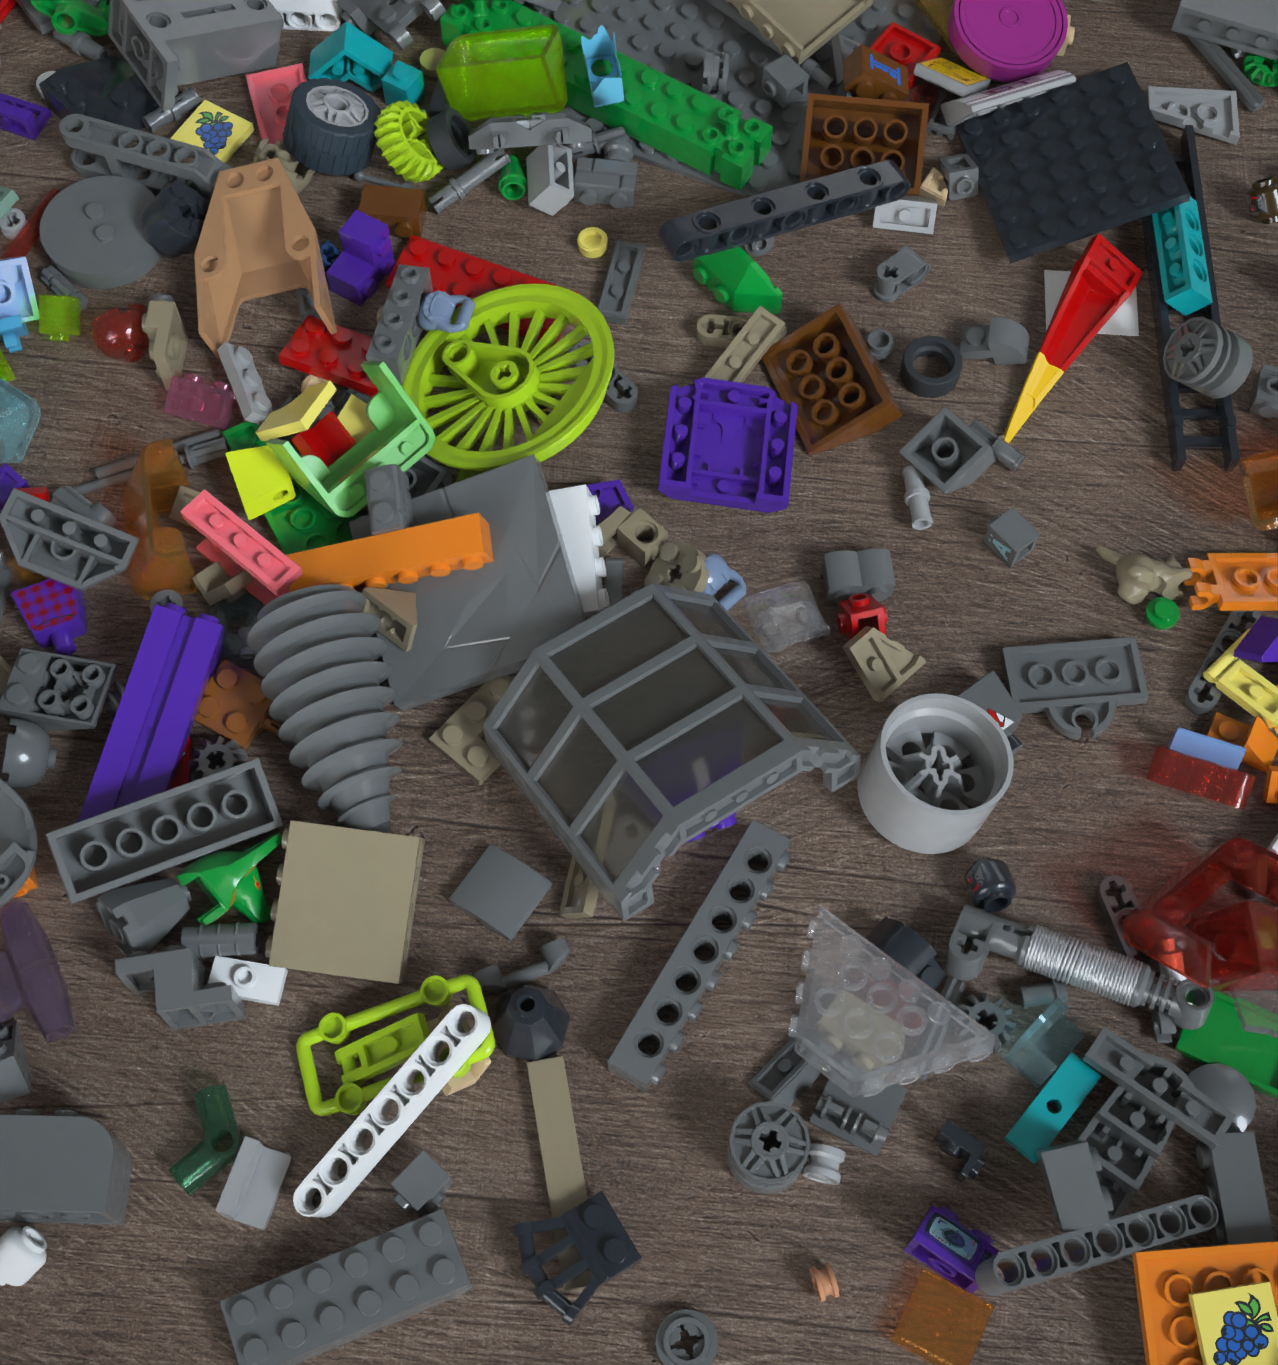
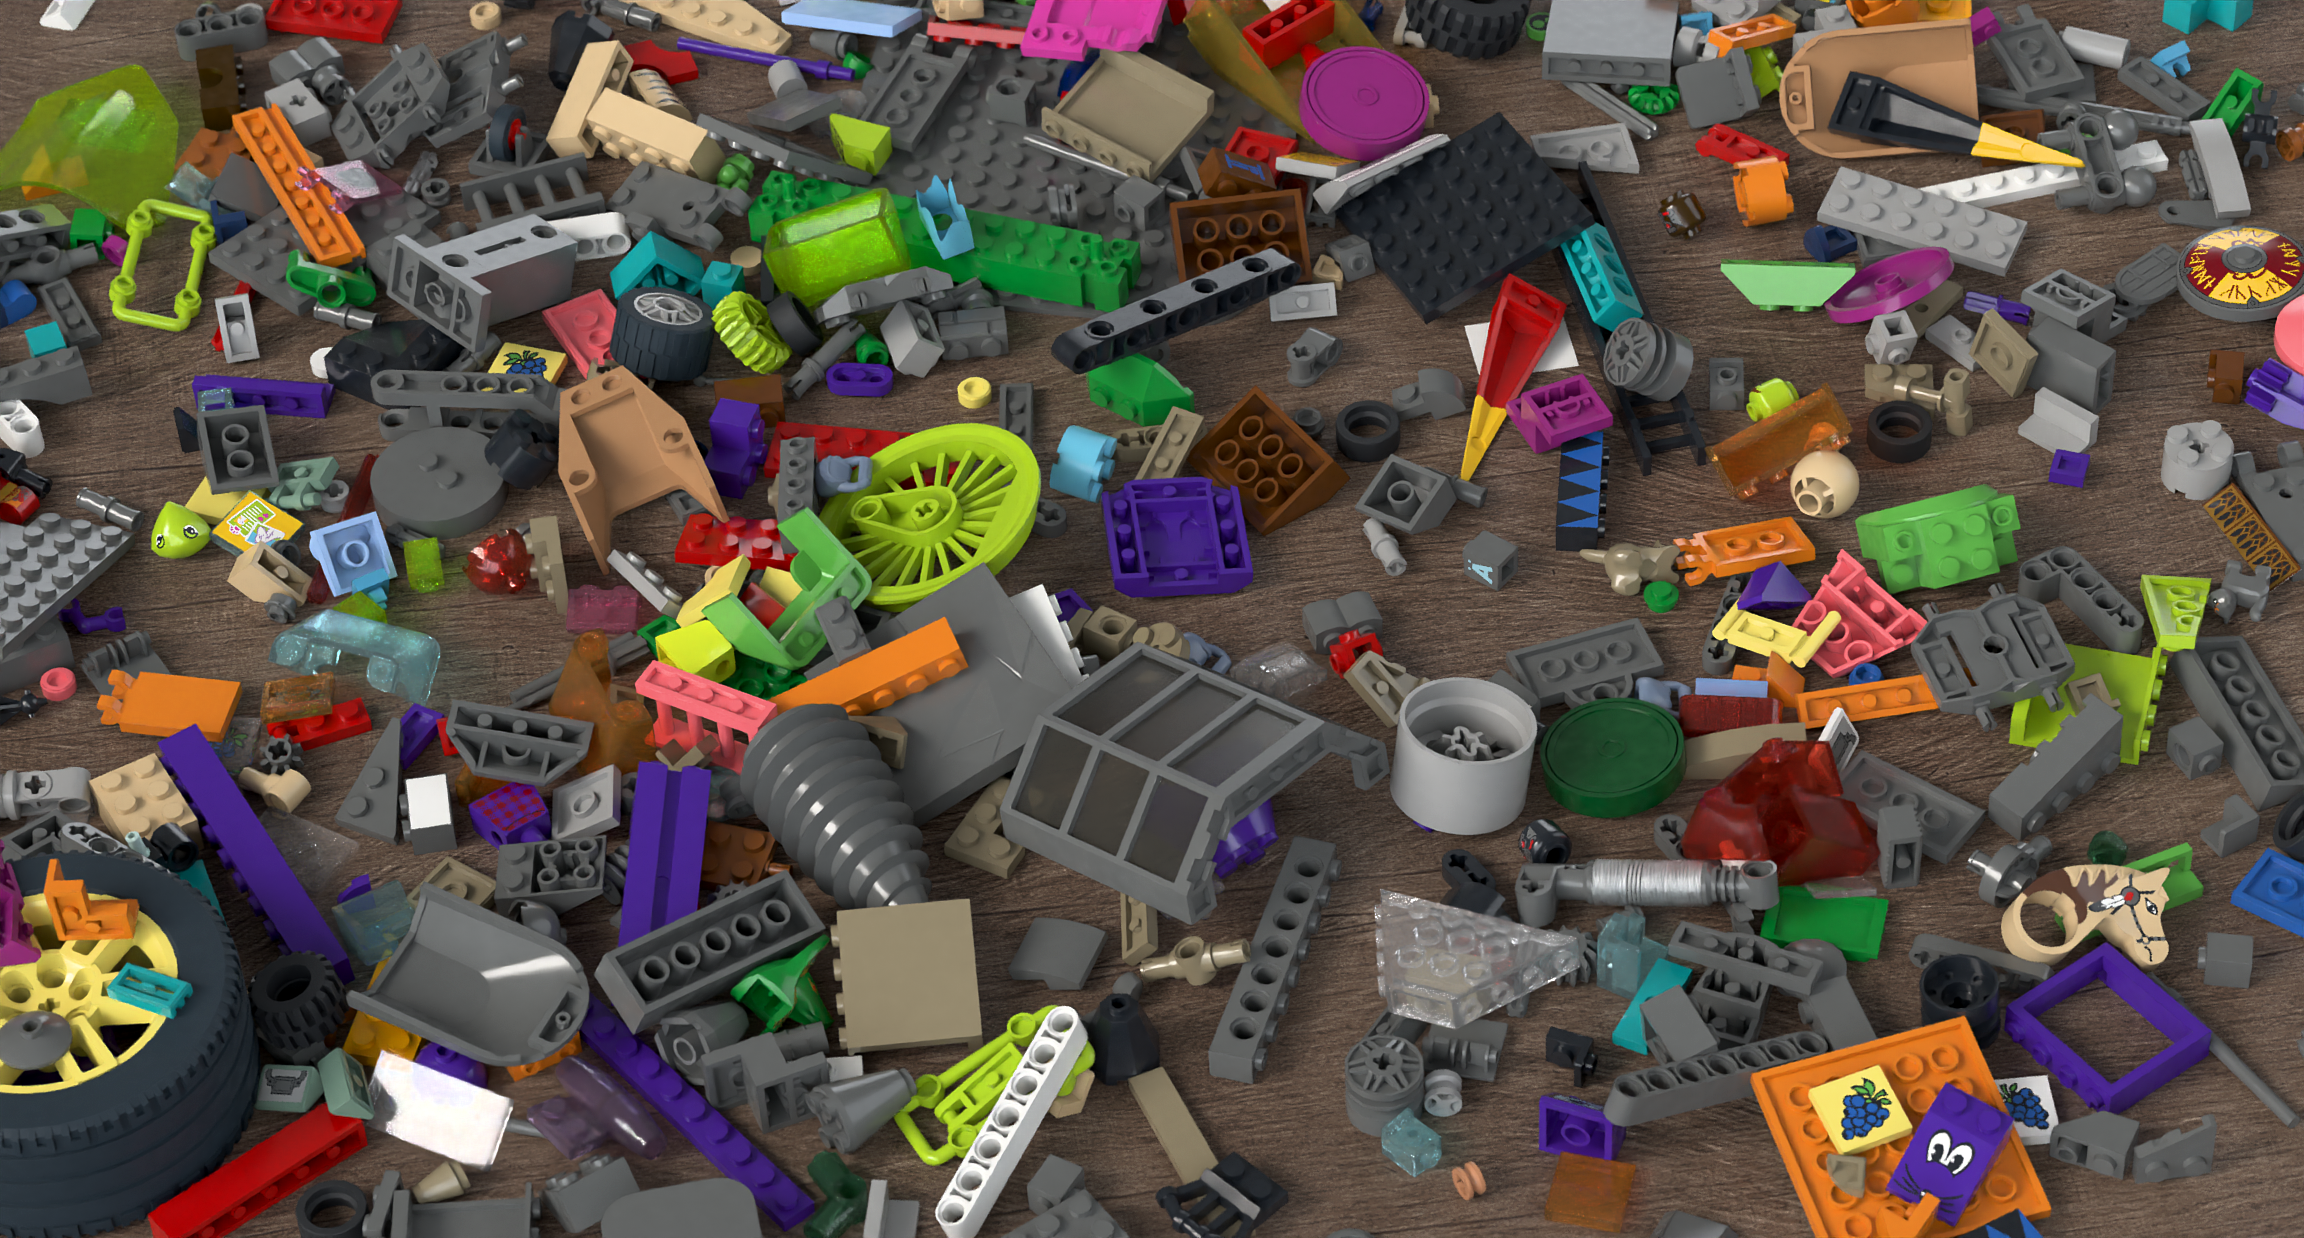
camera: 10 degrees left, 20 degrees down
none -> light grey tile [551,764,621,840]
none -> dark purple plate [579,991,815,1232]
none -> dark grey cone [805,1068,917,1155]
none -> dark purple plate [826,363,894,397]
none -> medium azure brick [1050,425,1117,504]
none -> dark tan pin [1140,936,1251,986]
none -> clear light blue brick [1381,1108,1442,1178]
none -> black beam [1442,849,1496,891]
none -> magenta bracket [1506,373,1613,454]
none -> dark green brick [1540,697,1687,818]
none -> black brick [1556,431,1610,552]
none -> sand blue piece [1634,677,1694,722]
none -> dark tan slope [1683,722,1807,780]

